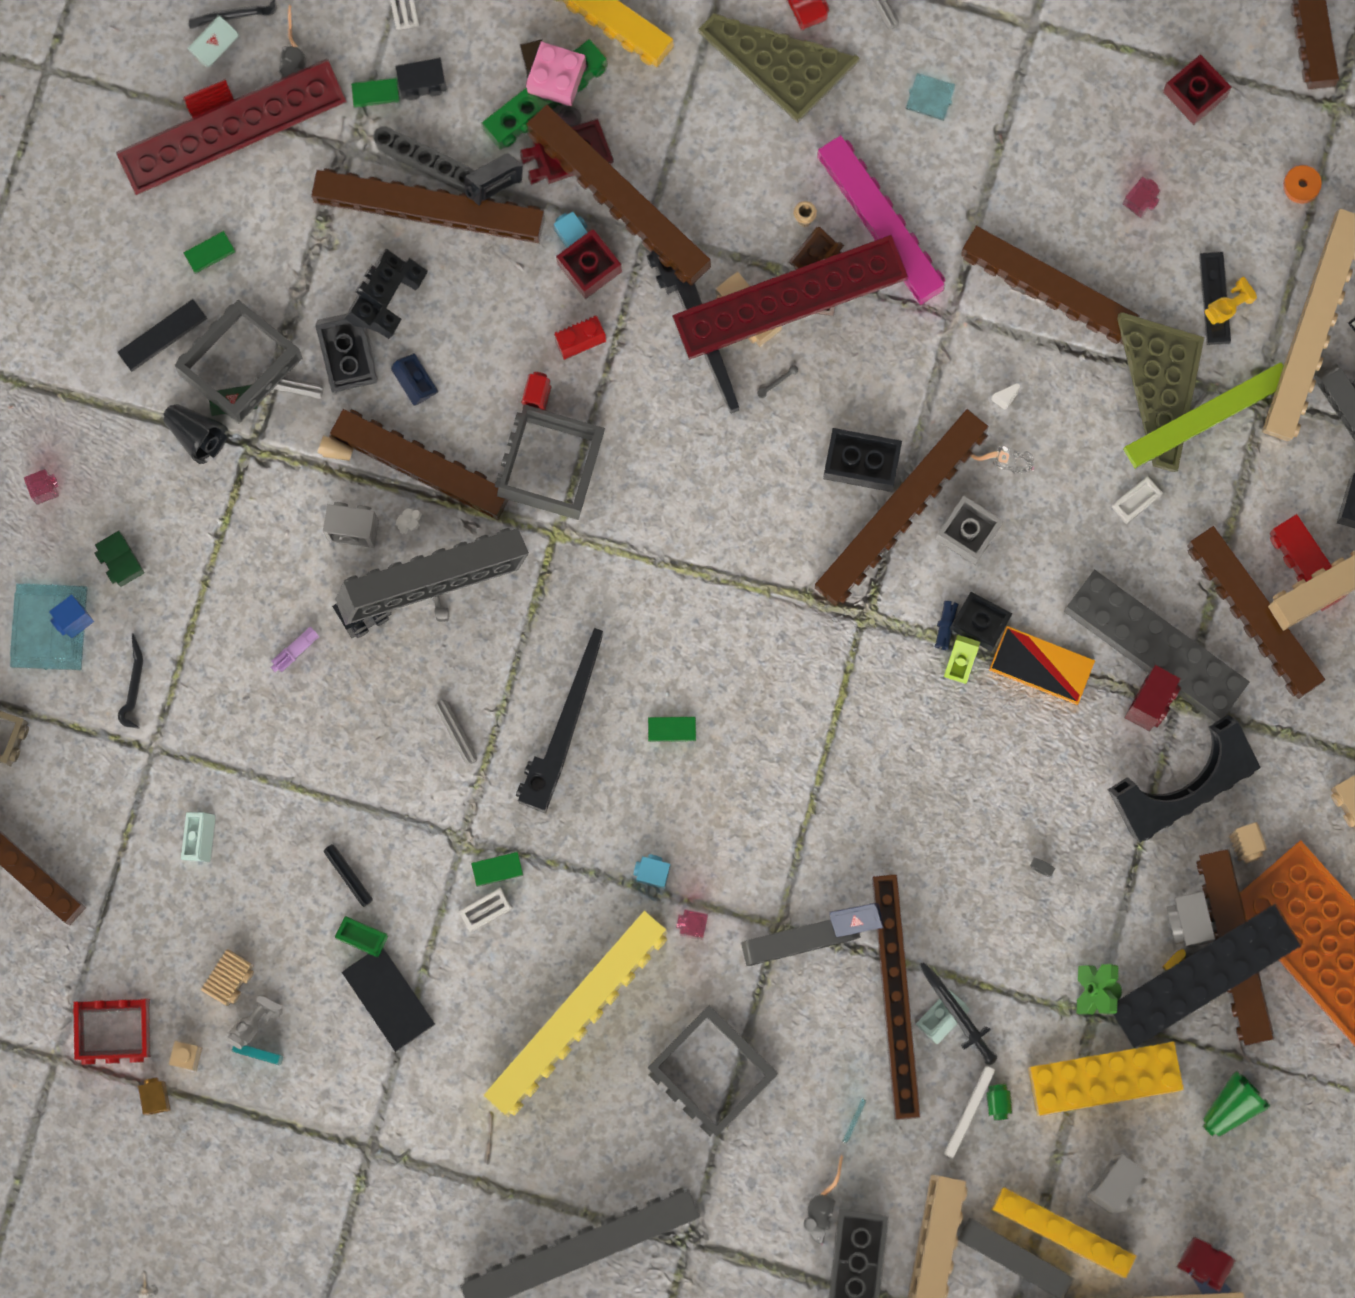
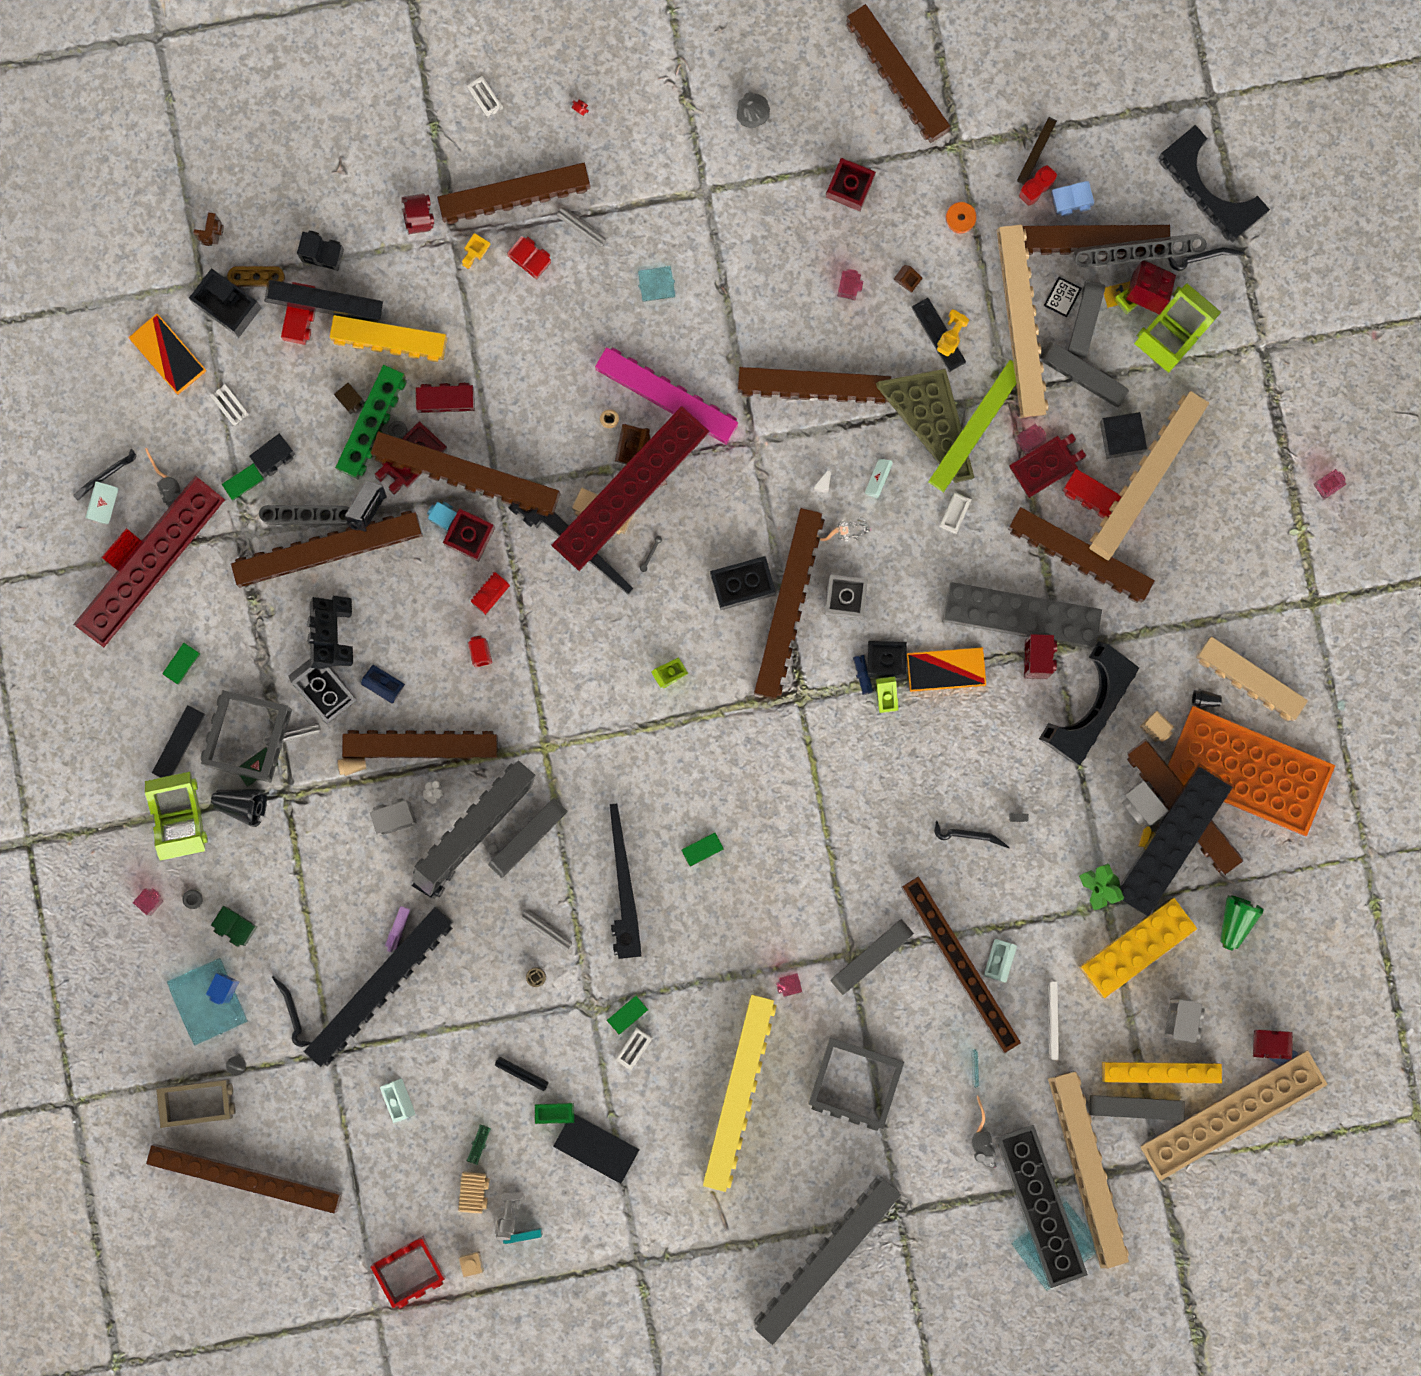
camera: 30 degrees left, 5 degrees up
pearl gold brick [138,1078,171,1115] -> none
dark grey window [495,404,605,520] -> none
bright pink brick [526,42,586,107] -> none
medium azure brick [633,854,671,890] -> none
olive wing [698,13,860,123] -> none
slope [829,903,884,937] -> none
black sword [920,962,997,1065] -> none
green brick [986,1084,1013,1121] -> none
none -> lime window [145,772,208,861]
none -> dark grey tile [182,890,203,909]
none -> dark grey tile [226,1056,246,1076]
none -> black brick [303,907,453,1067]
none -> dark red brick [416,382,475,413]
none -> clear green pin [466,1124,491,1165]
none -> dark grey beam [488,798,568,878]
none -> dark tan wheel [526,968,546,987]
none -> lime slope [651,657,689,688]
none -> light aqua slope [865,459,893,499]
none -> reddish brown slope [894,265,923,293]
none -> black piece [934,821,1010,849]
none -> dark red tile [1009,433,1086,498]
none -> clear pink brick [1015,423,1046,455]
none -> black cone [1192,689,1222,708]

